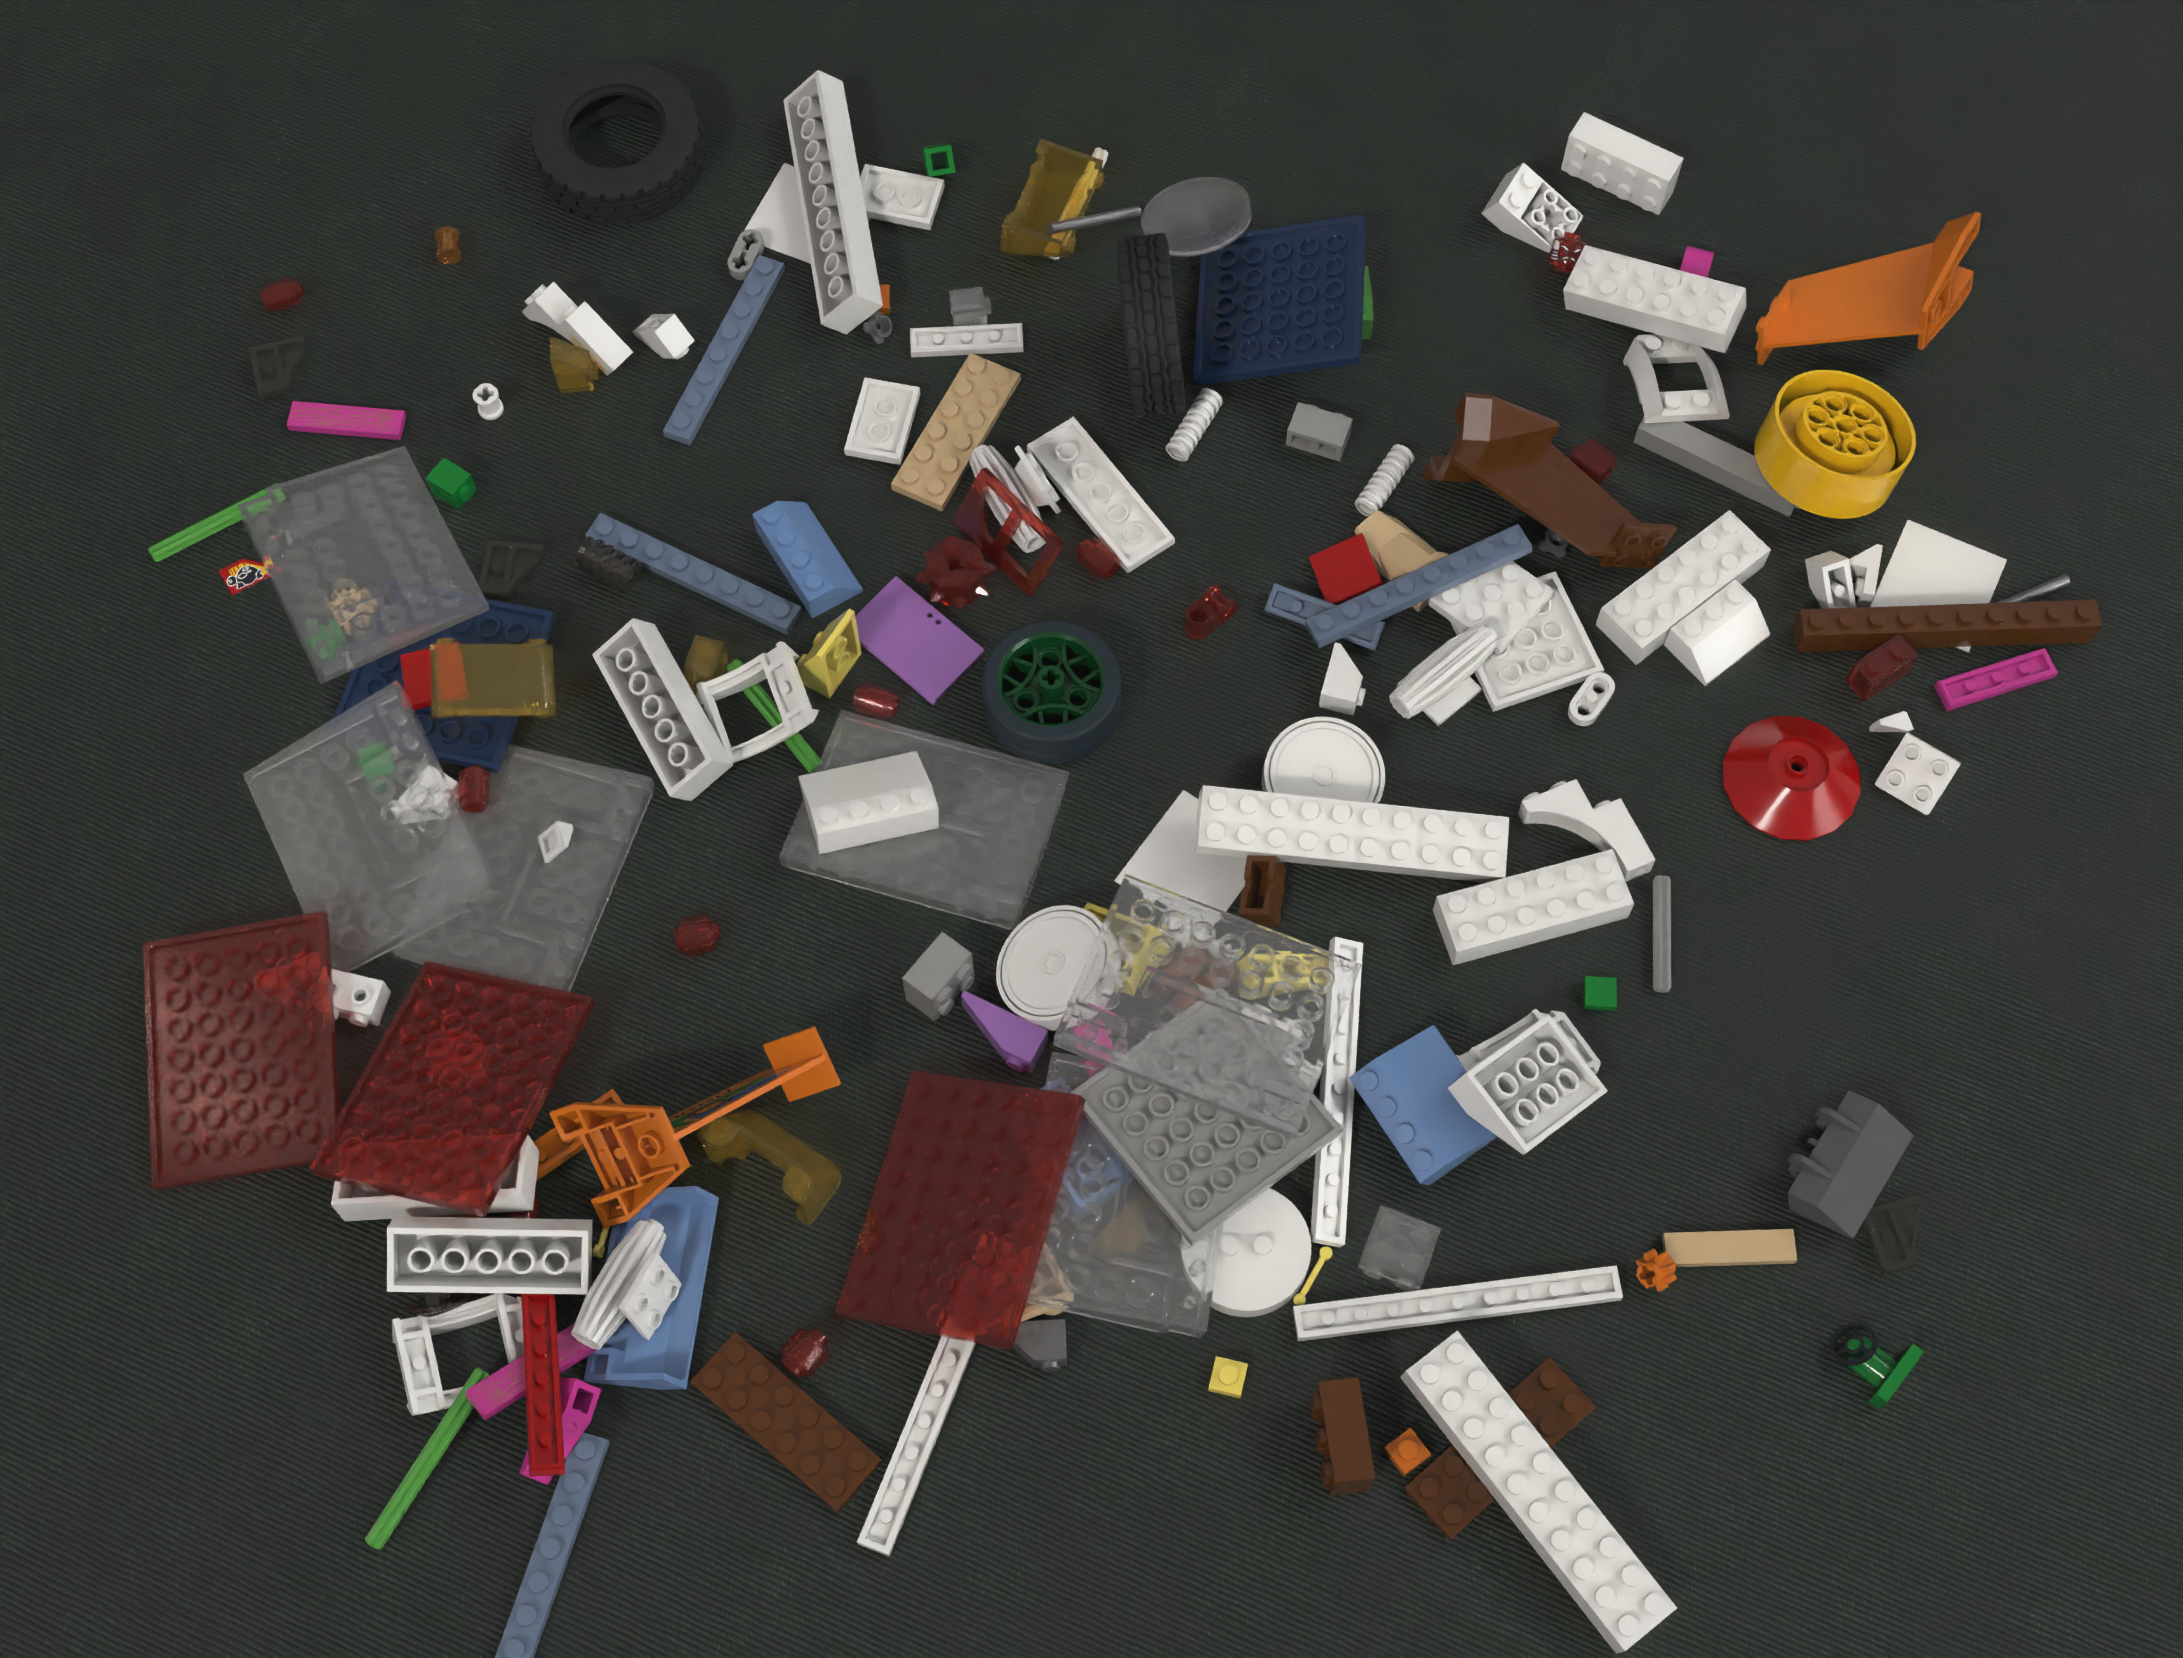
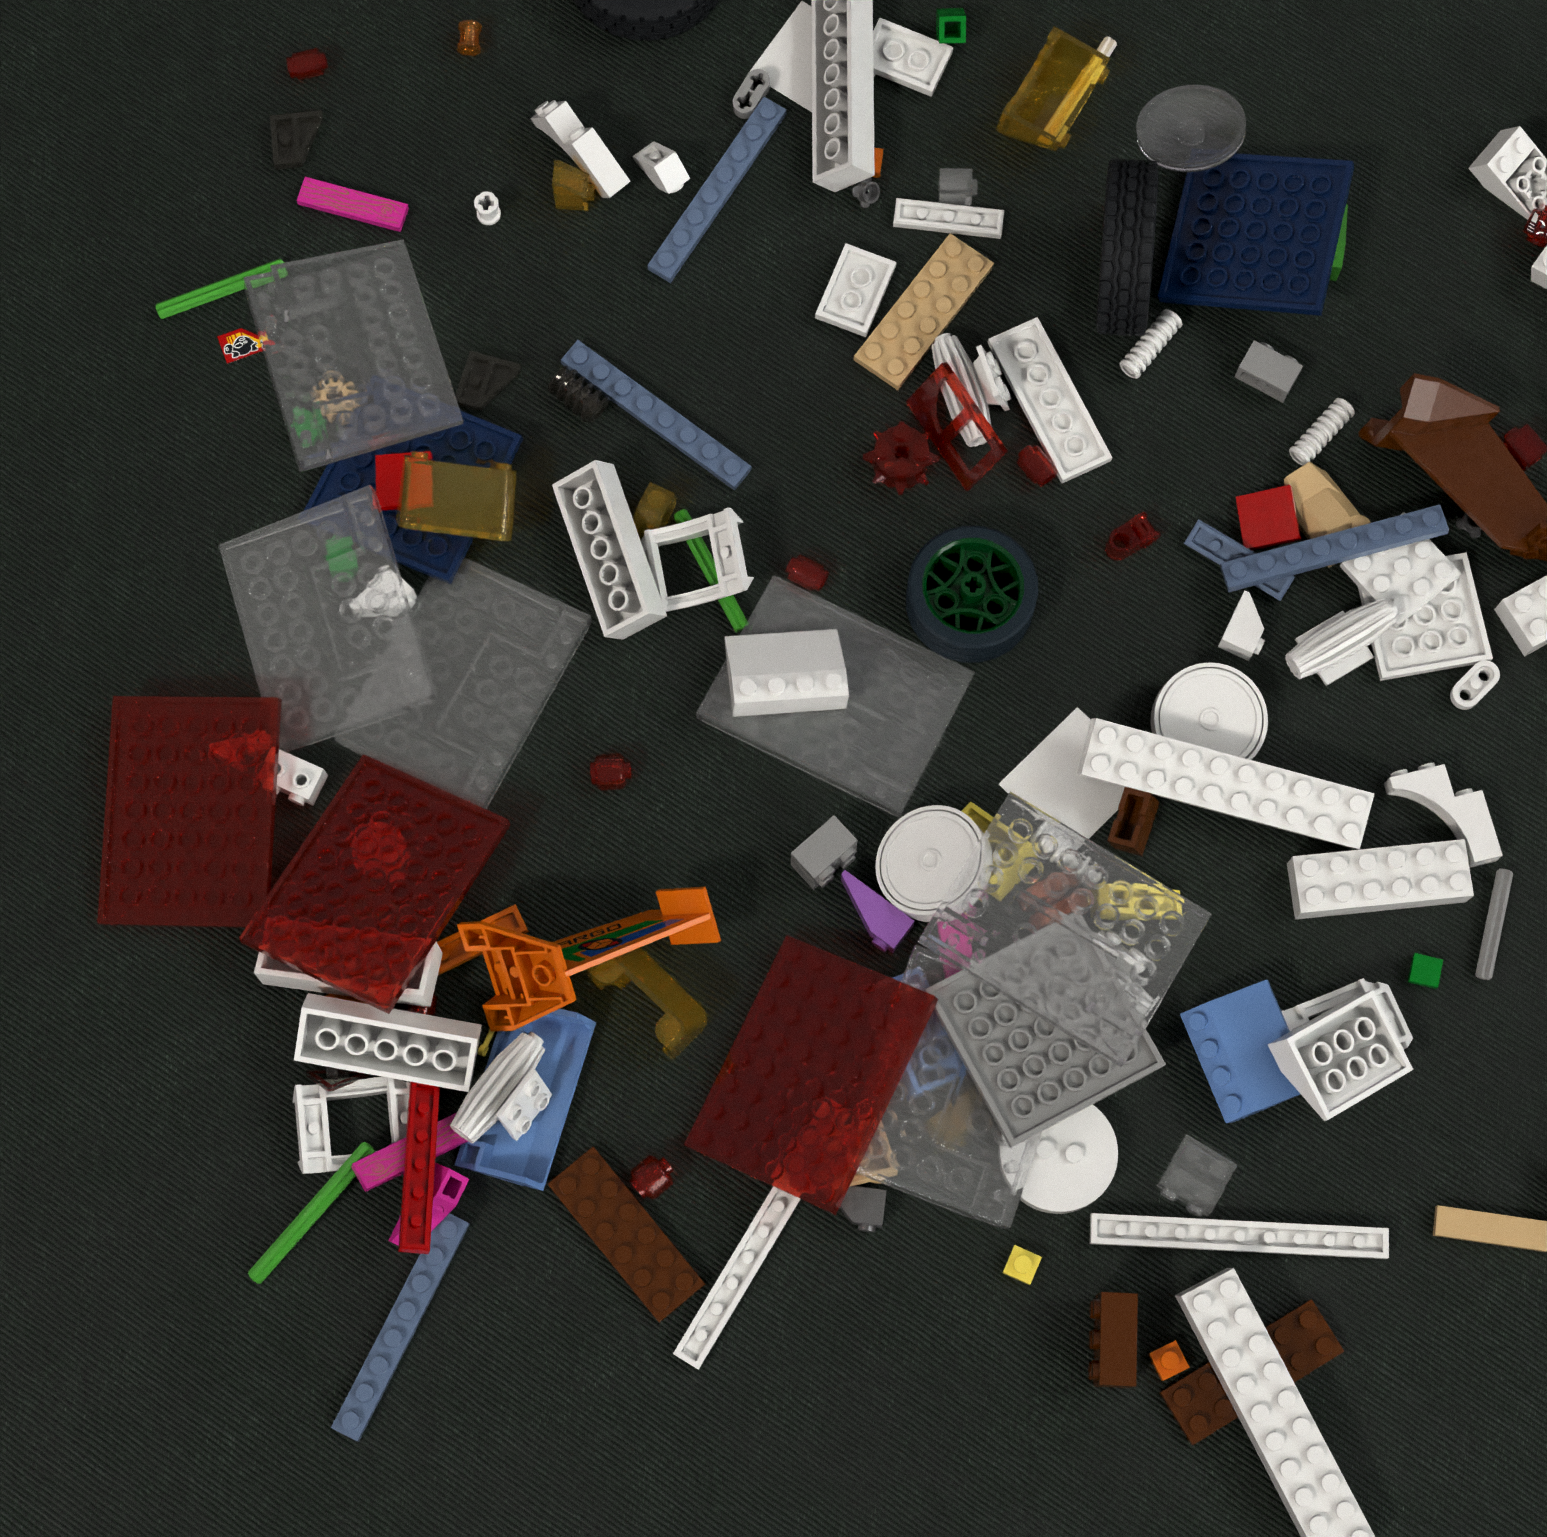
camera: 10 degrees right, 10 degrees up
green brick [426,458,476,509] -> none
clear red brick [458,766,490,813] -> none
white slope [538,821,573,863] -> none
medium blue slope [752,501,863,618] -> none
light yellow slope [797,609,862,699] -> none
medium lavender container [855,576,985,705] -> none
flat silver bar [1047,206,1141,235] -> none
light yellow hinge [1293,1246,1333,1306] -> none
white plate [1310,937,1363,1248] -> none
orange gear [1635,1248,1677,1292] -> none

